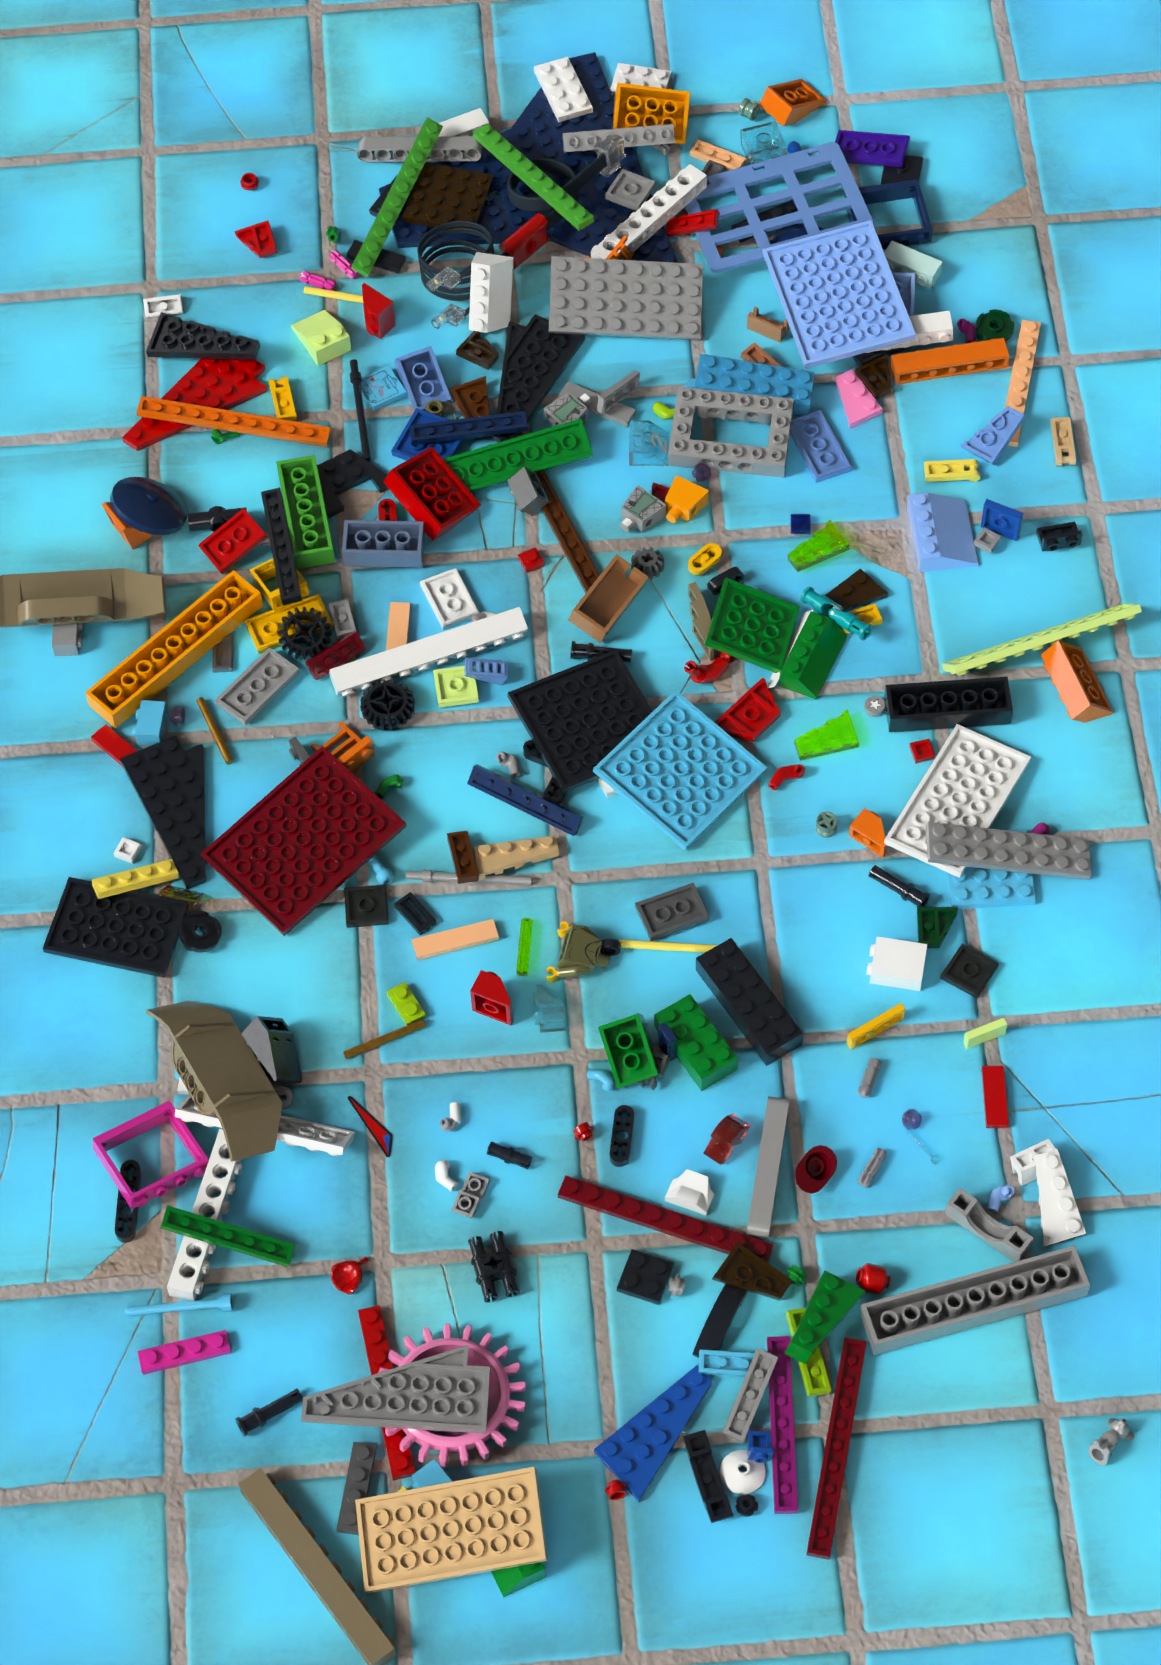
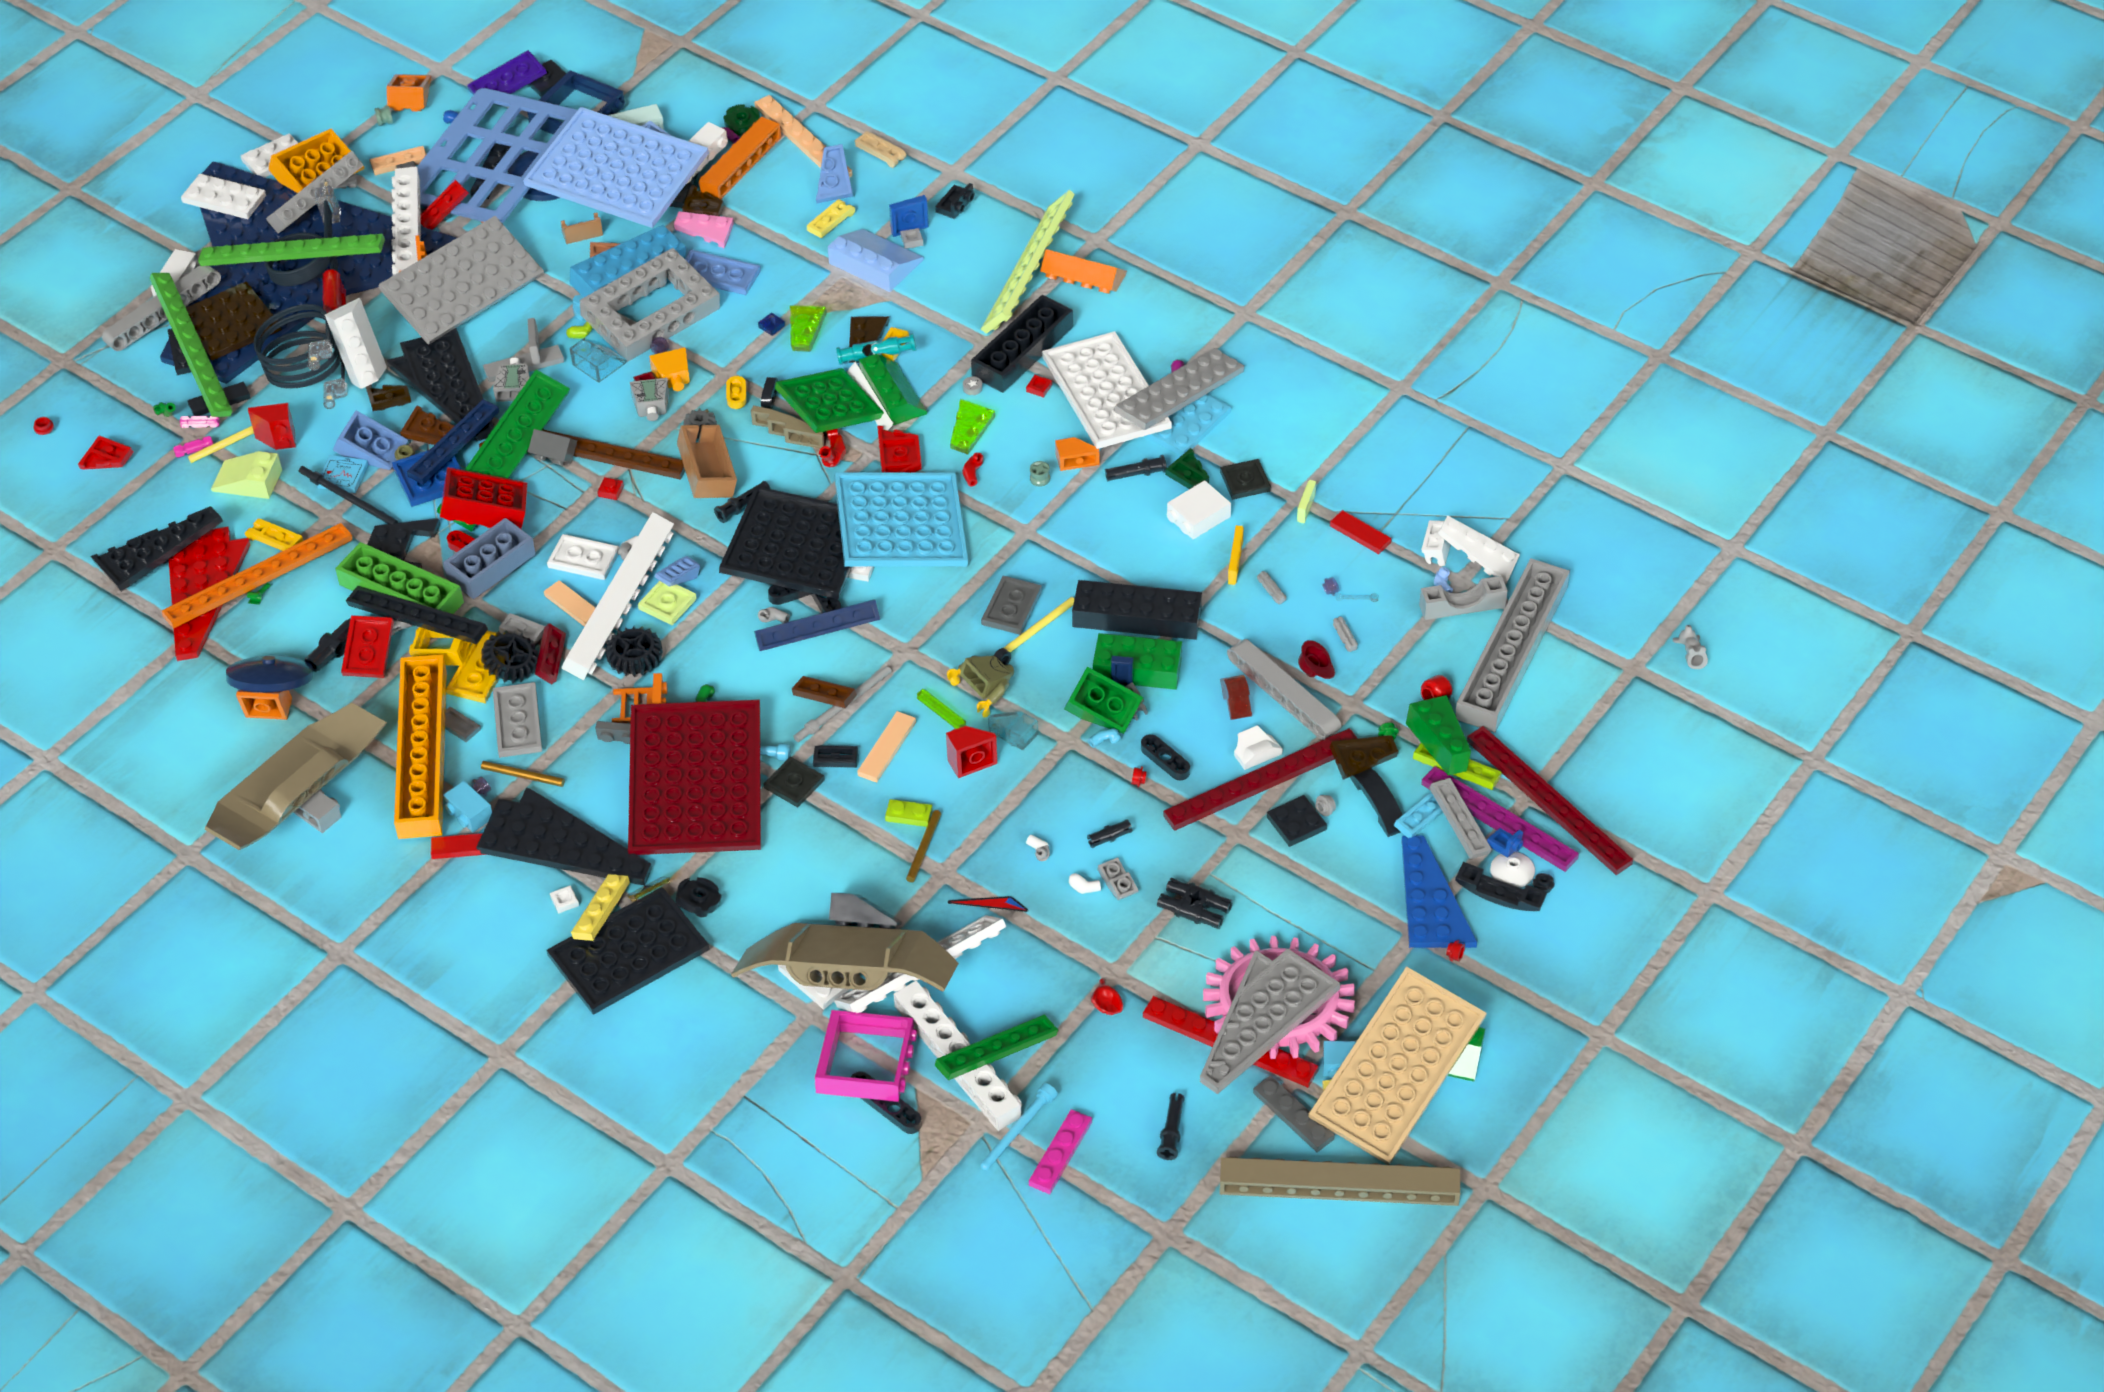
camera: 50 degrees left, 10 degrees down
white slope [143,294,183,318] -> none
tan wing [474,835,559,880] -> none
light grey plate [605,169,655,211] -> none
clear light blue brick [740,121,787,170] -> none

